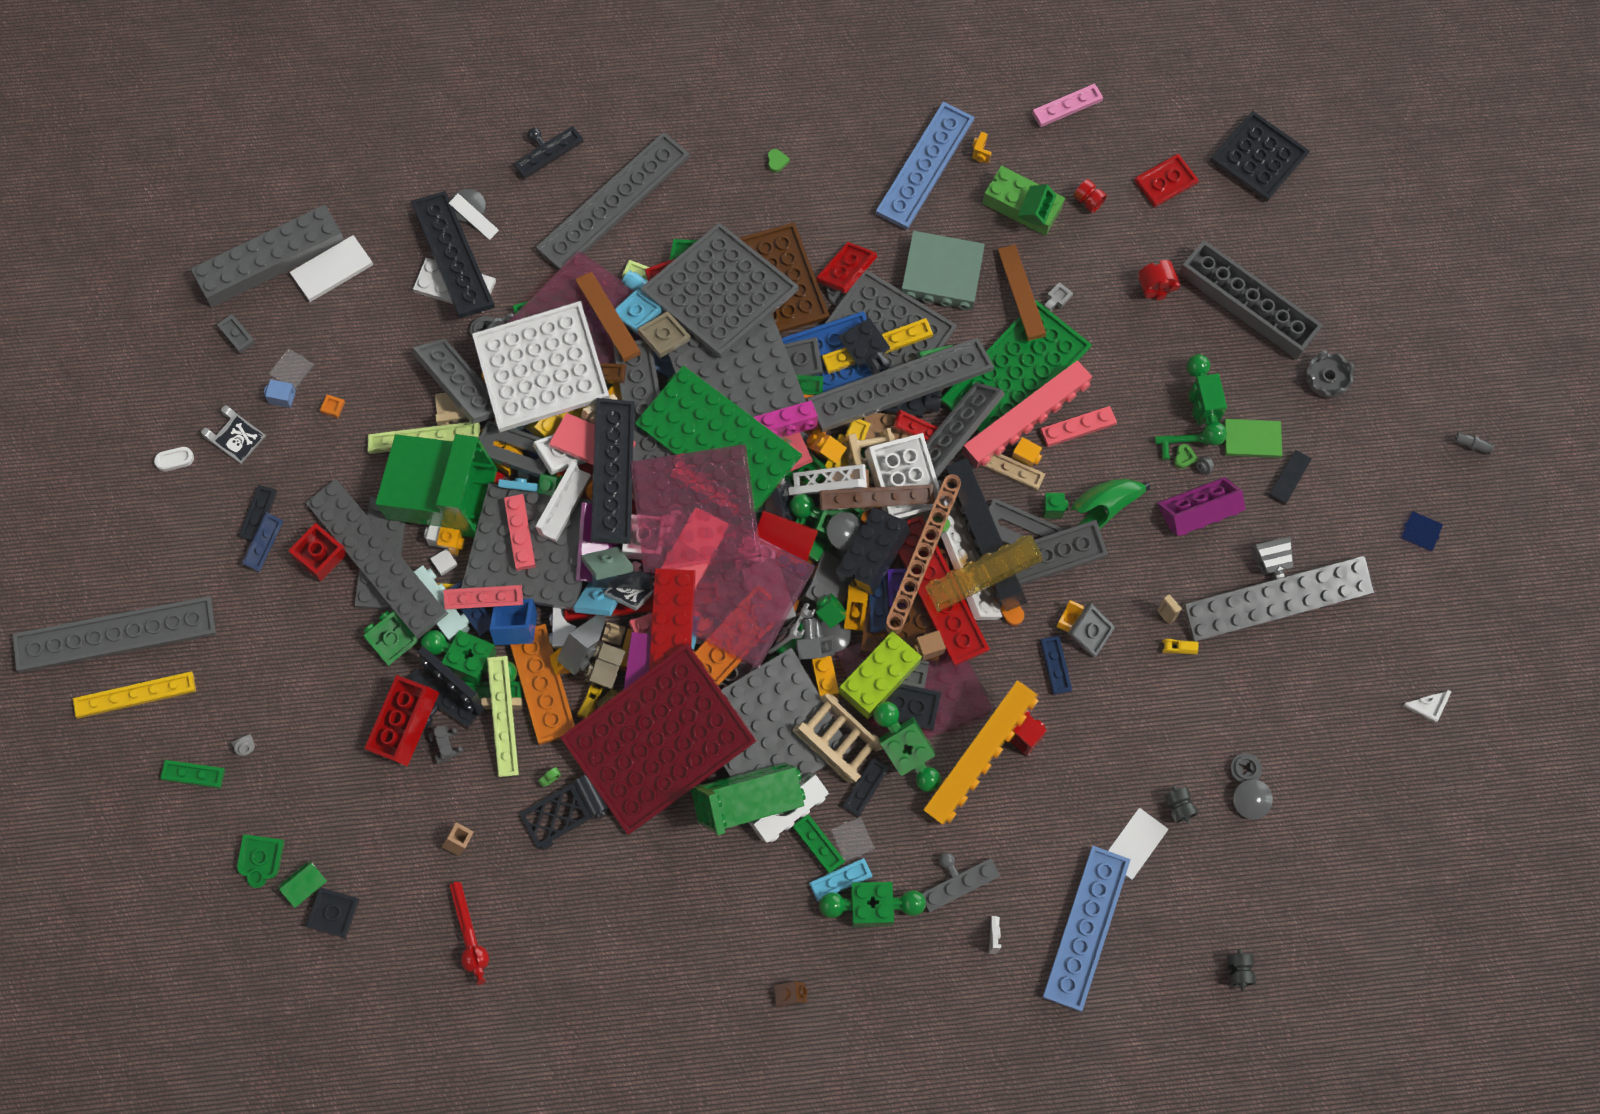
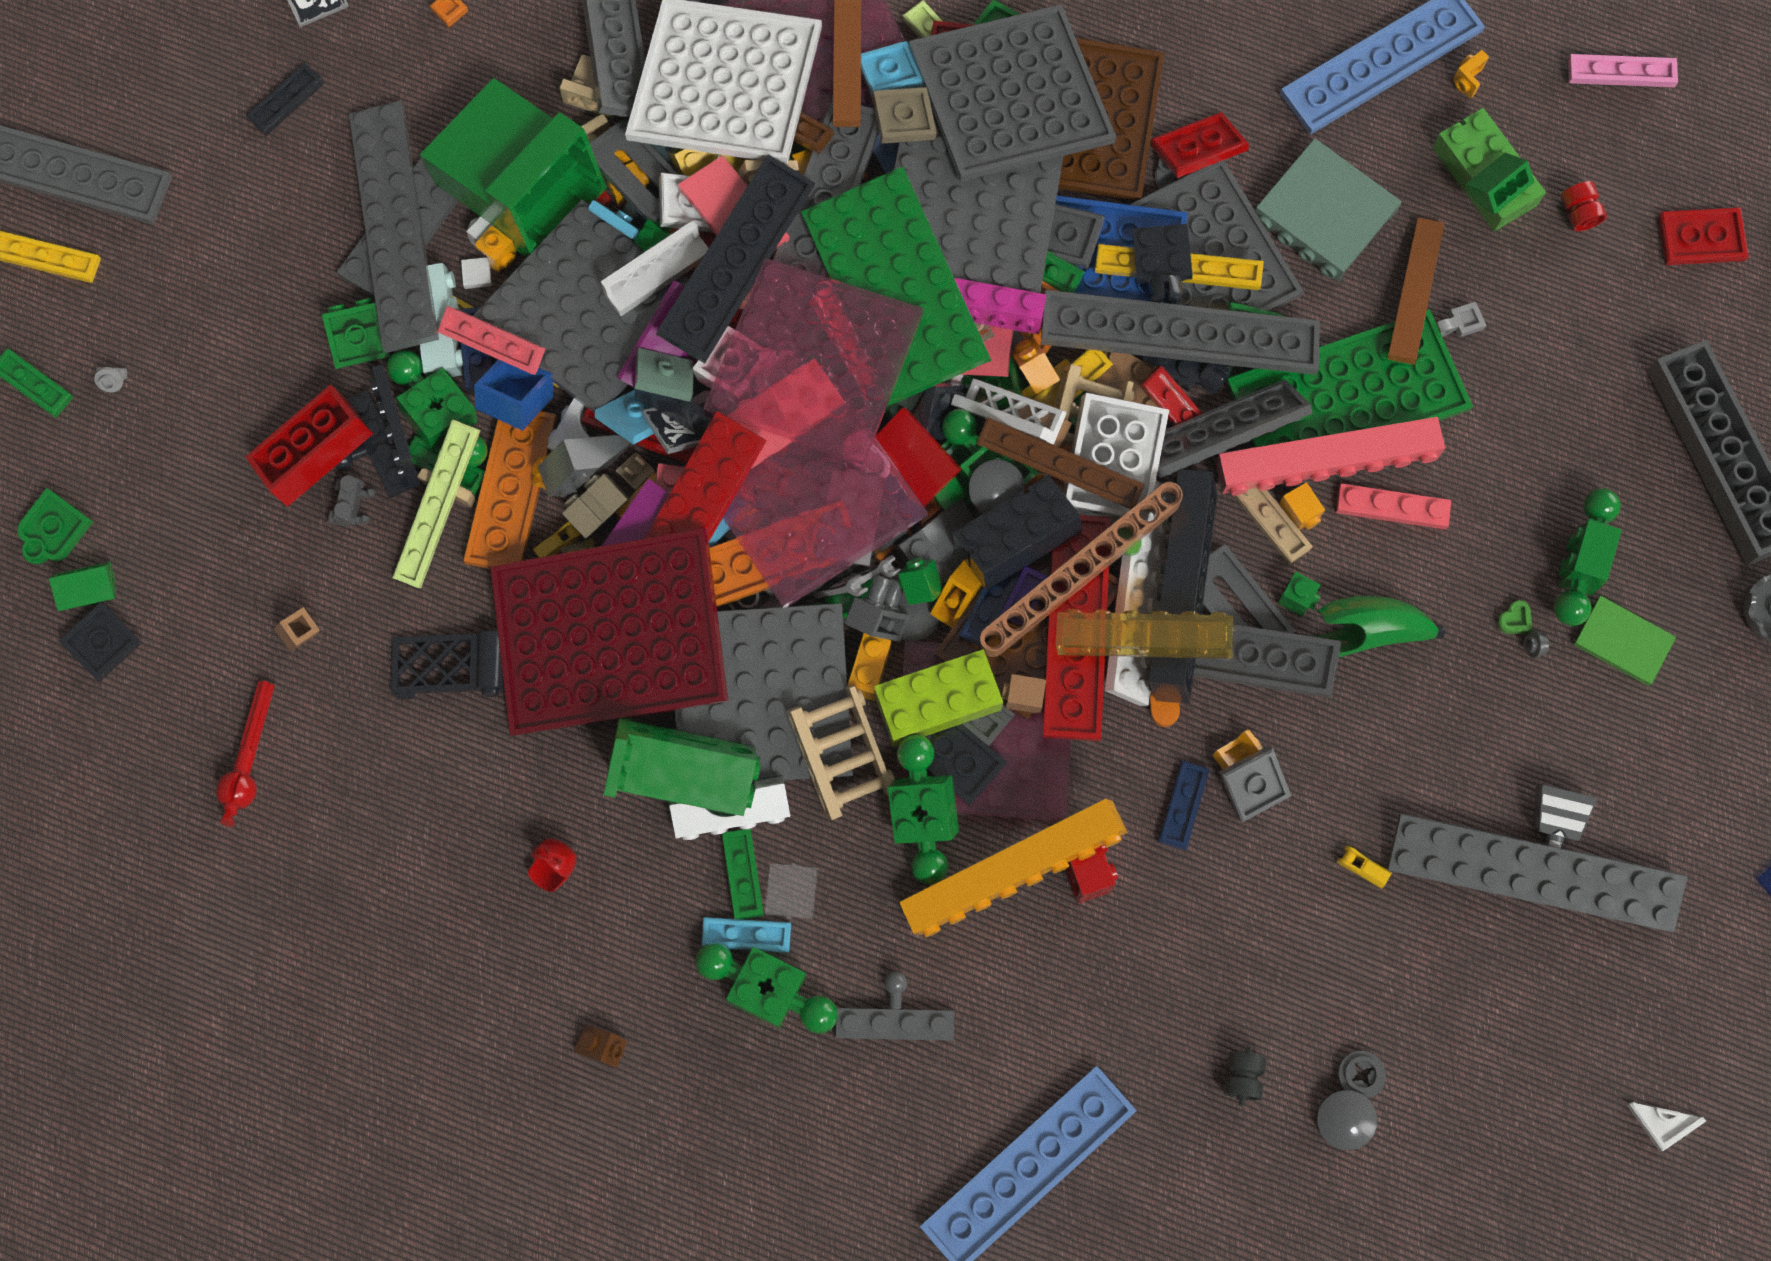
camera: 30 degrees right, 5 degrees up
dark blue tile [241,512,283,573] -> none
red brick [288,523,347,582] -> none
yellowish green tile [368,422,480,454] -> none
coral plate [504,494,536,571] -> none
bright green tile [538,767,562,787] -> none
medium azure brick [621,270,648,293] -> none
black tile [842,757,890,818] -> none
white tile [989,916,1001,954] -> none
white sticker [1108,808,1169,880] -> none
red brick [1138,260,1180,300] -> none
green piece [1155,432,1208,460] -> none
tan tile [1157,594,1182,625] -> none
magenta slope [1158,477,1246,536] -> none
black tile [1269,449,1312,505] -> none
none -> red helmet [528,838,577,892]

